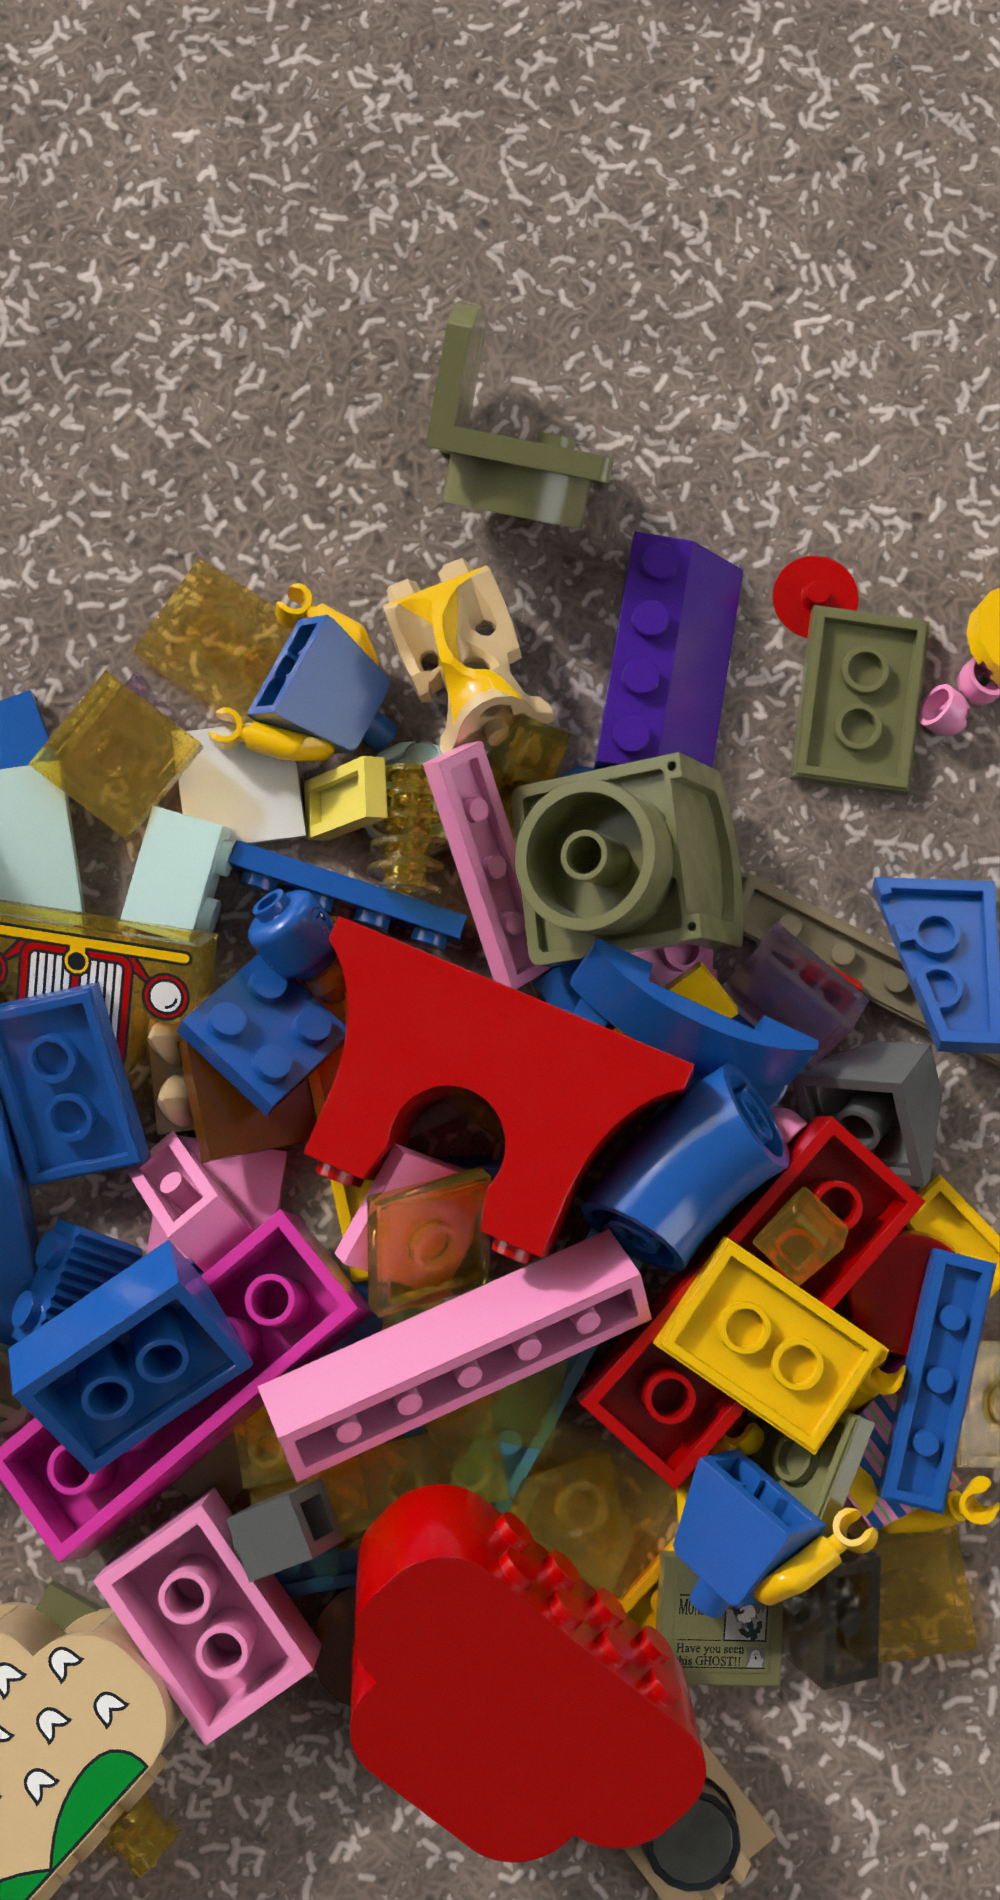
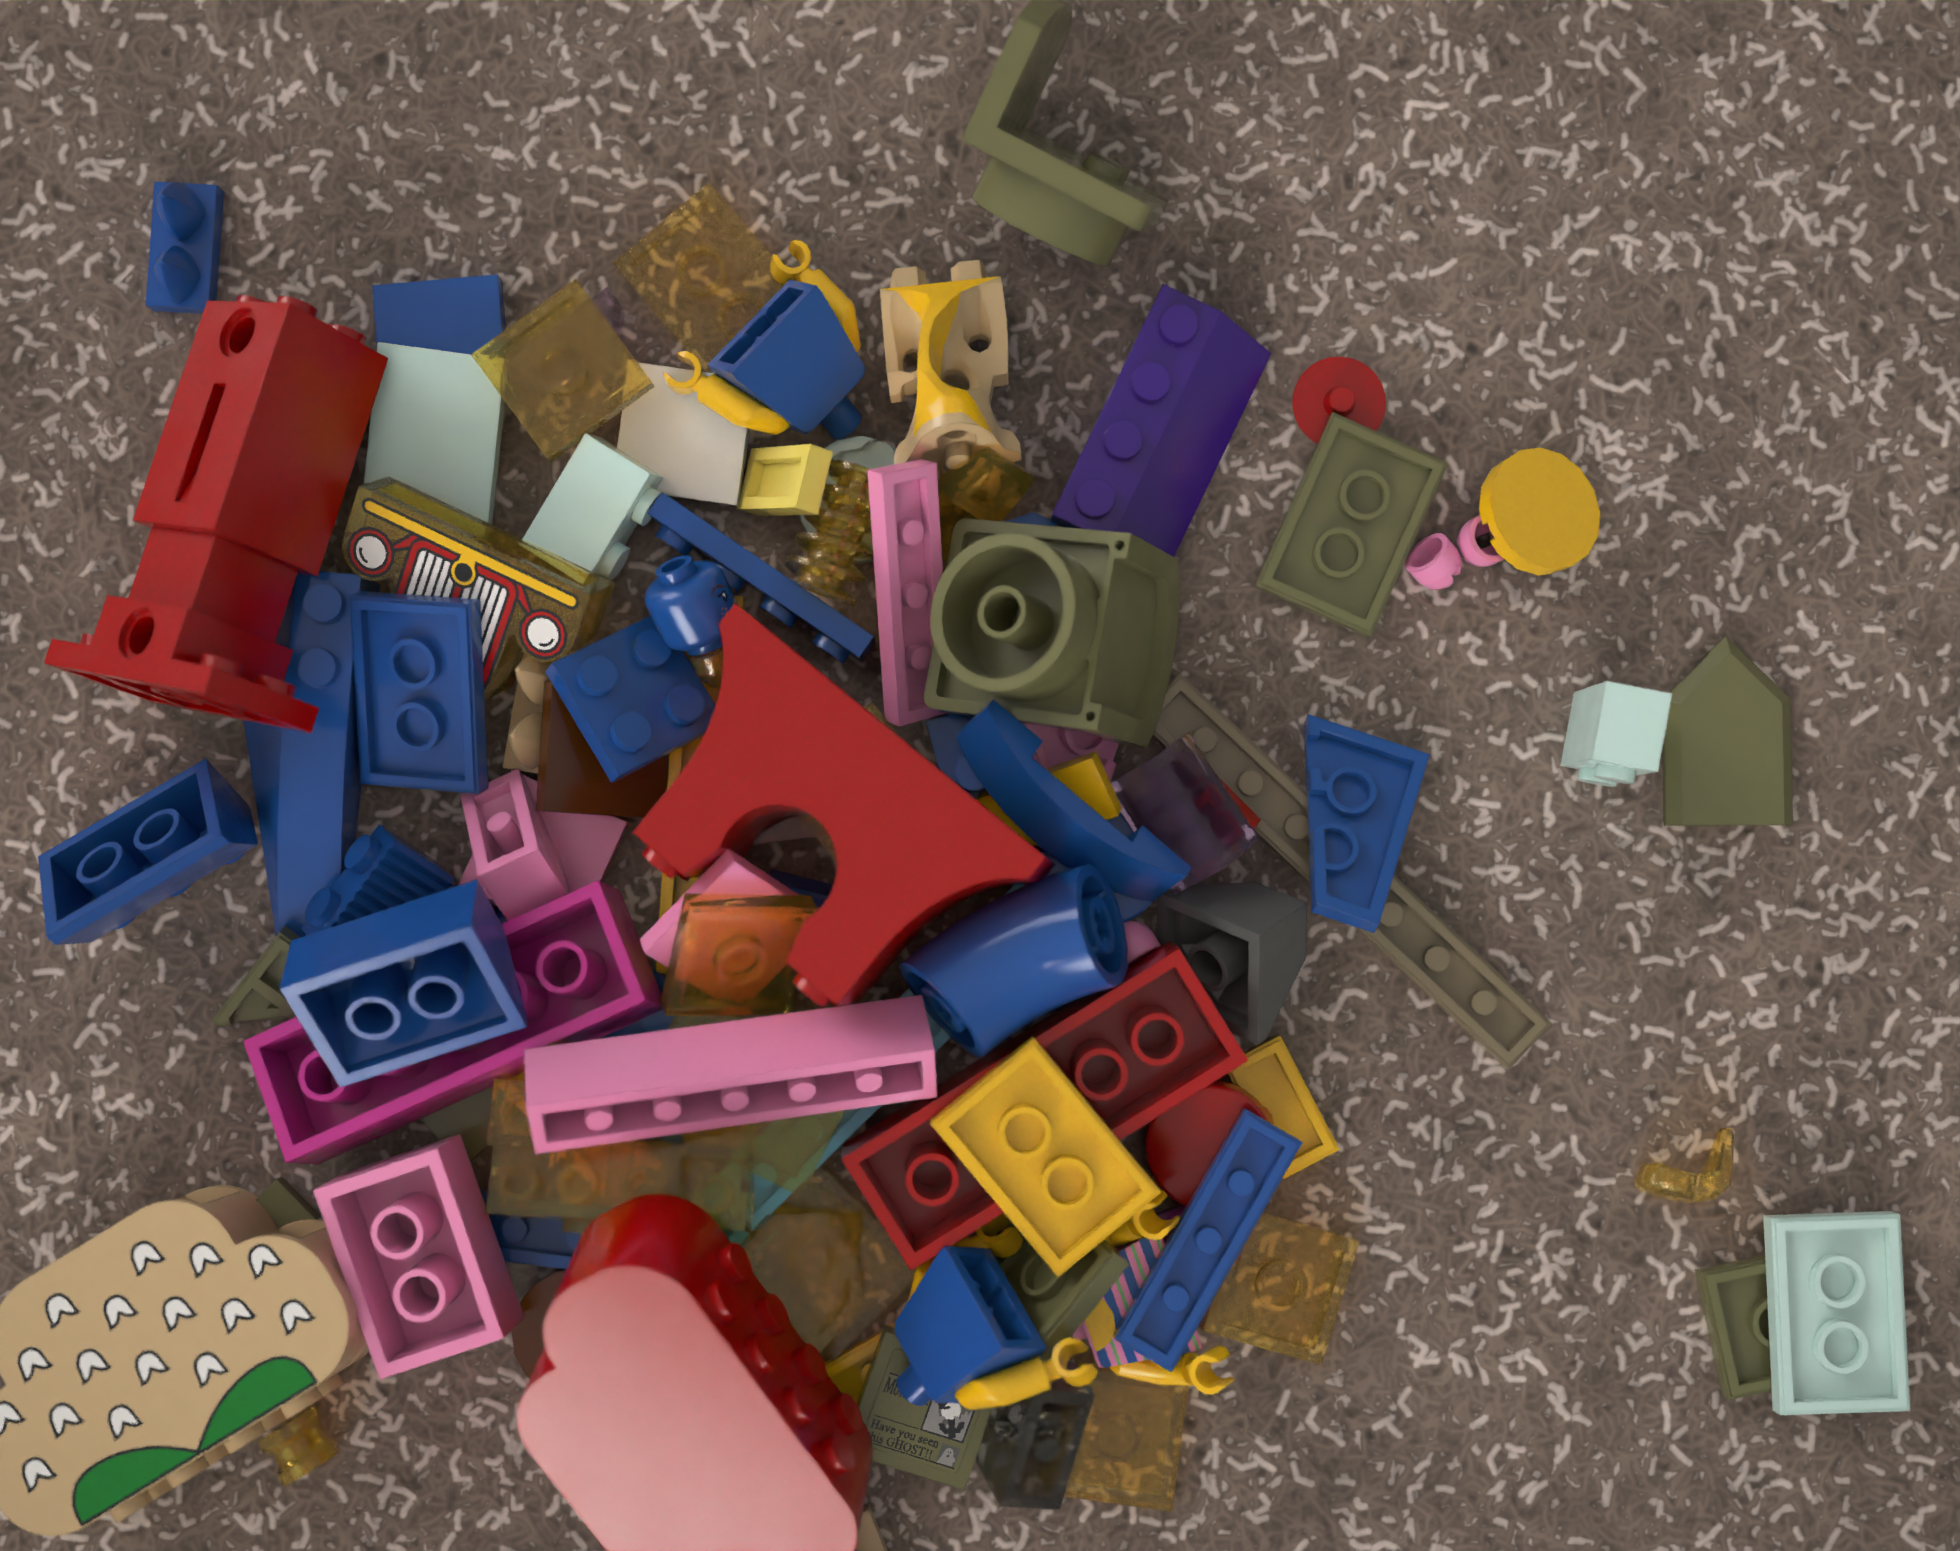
camera: 25 degrees right, 5 degrees up
dark grey brick [226,1478,345,1582] -> none
clear yellow slope [752,1187,848,1287] -> none

